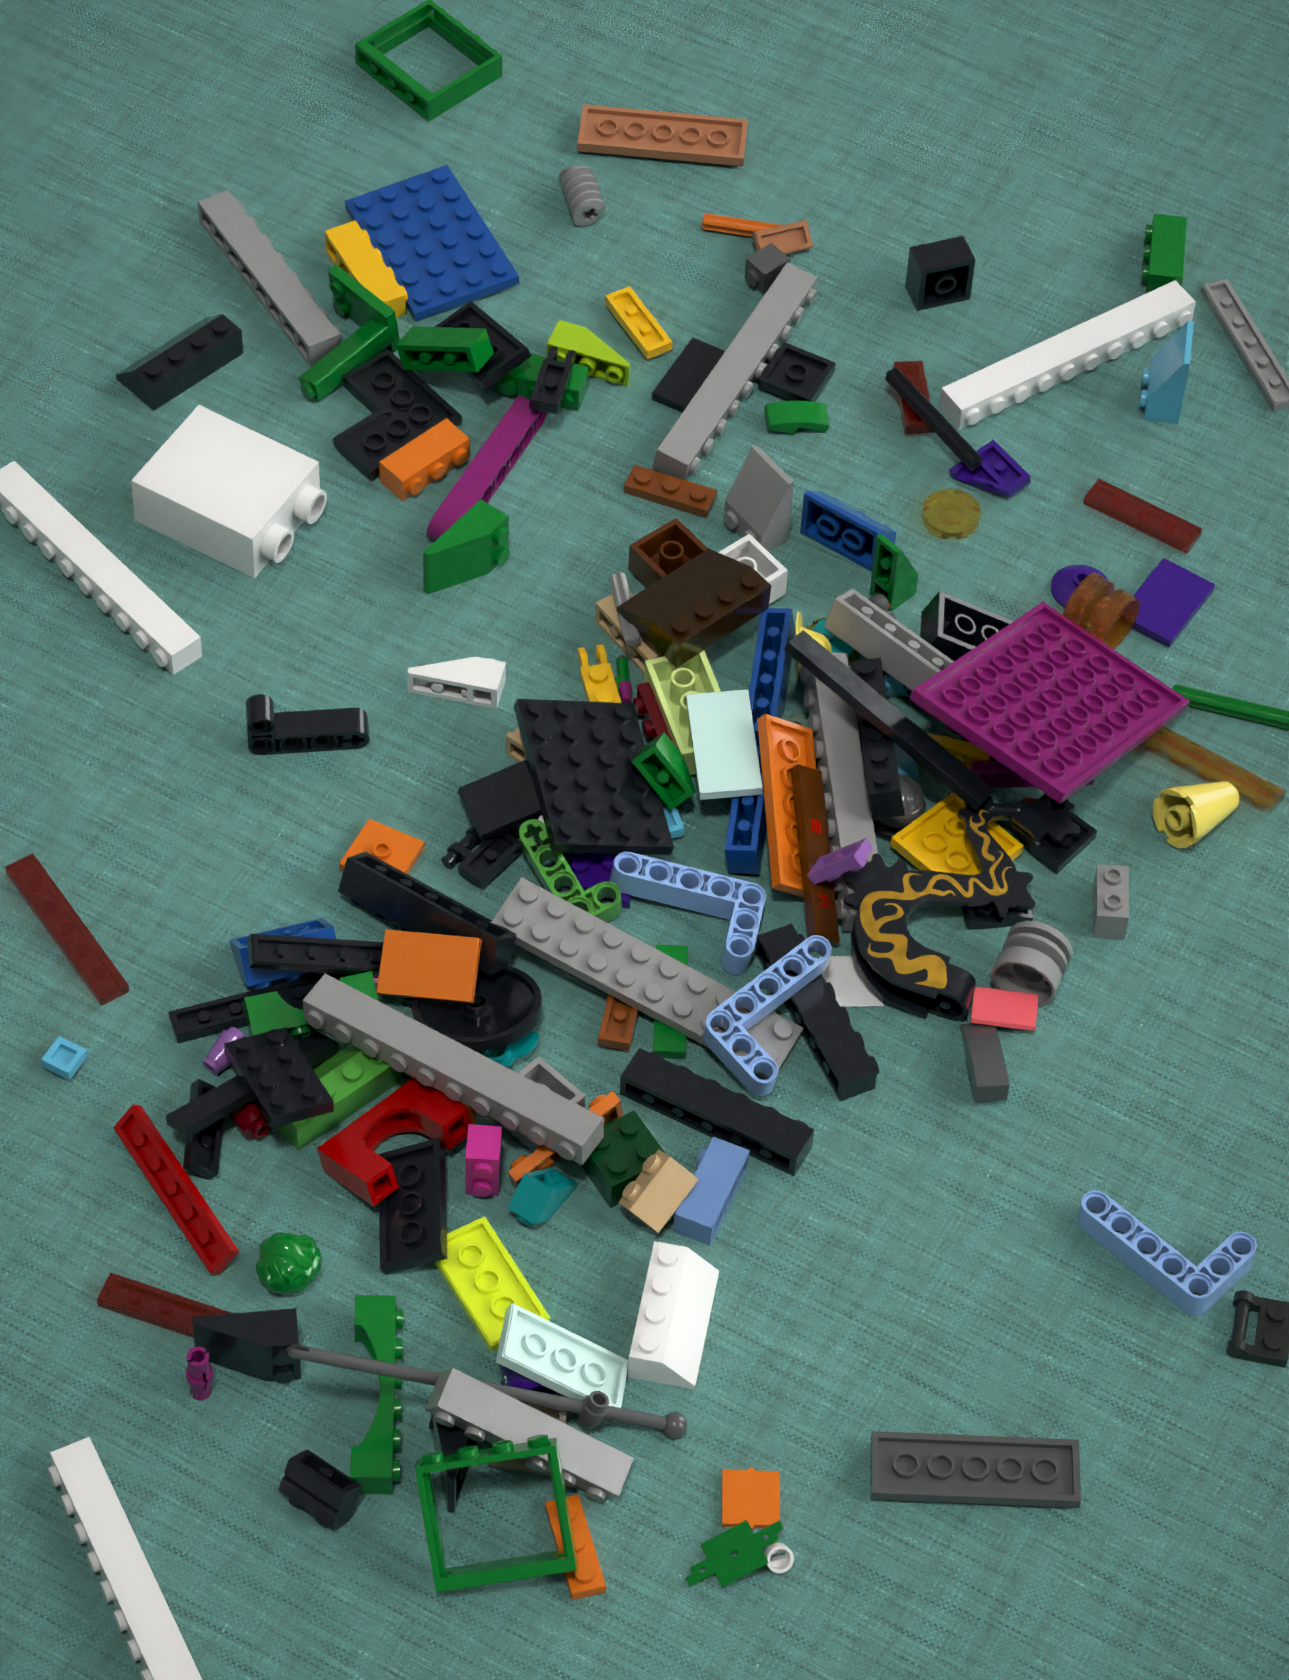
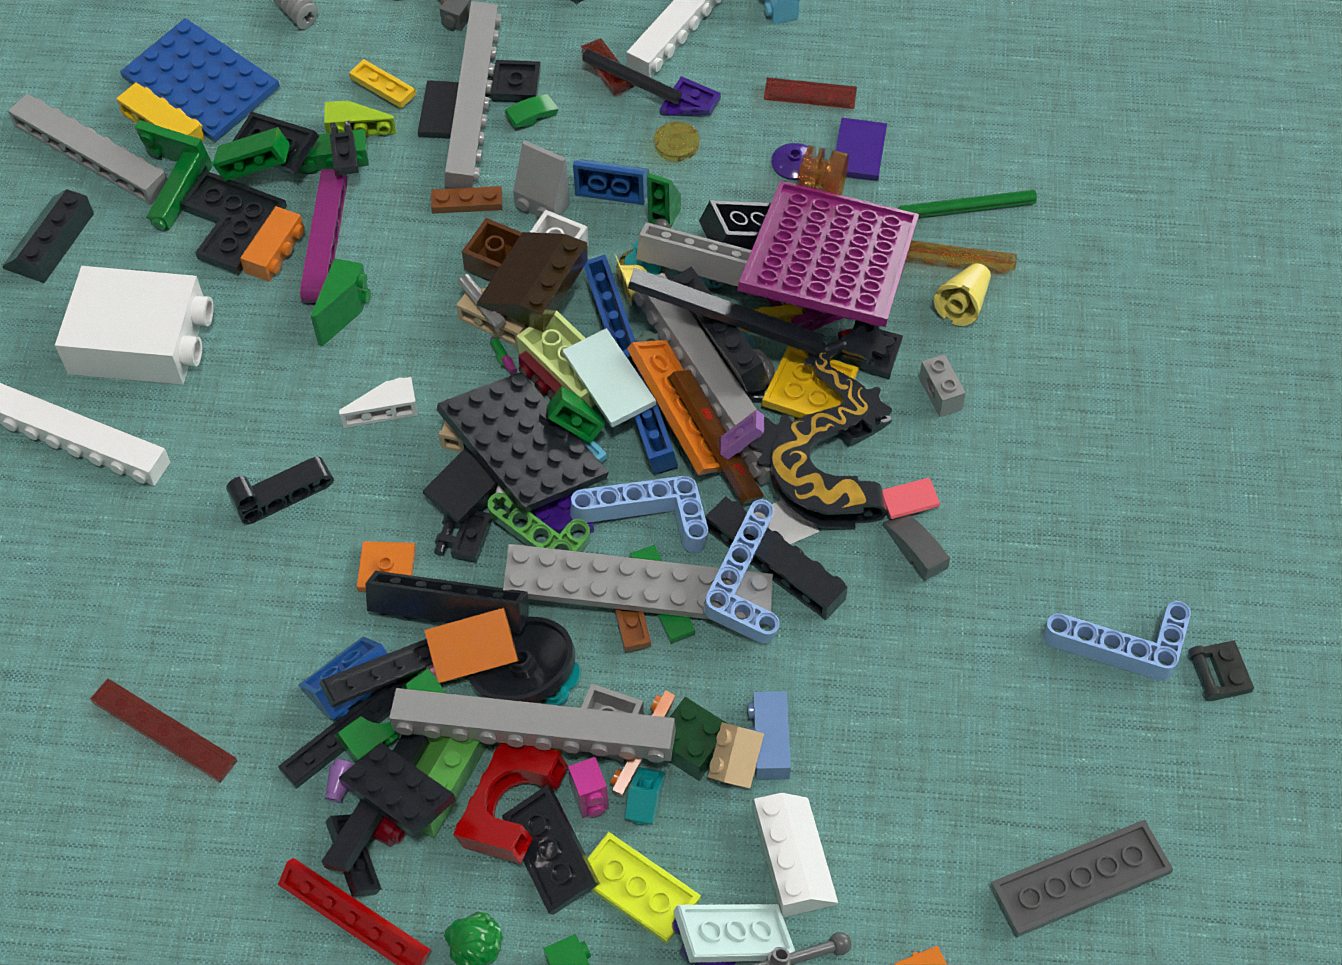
camera: 20 degrees left, 5 degrees up
medium azure plate [41,1036,87,1081] -> none
yellow hinge [577,644,621,703] -> none
black brick [620,1048,814,1176] -> none
light grey wheel [991,920,1073,1006] -> none

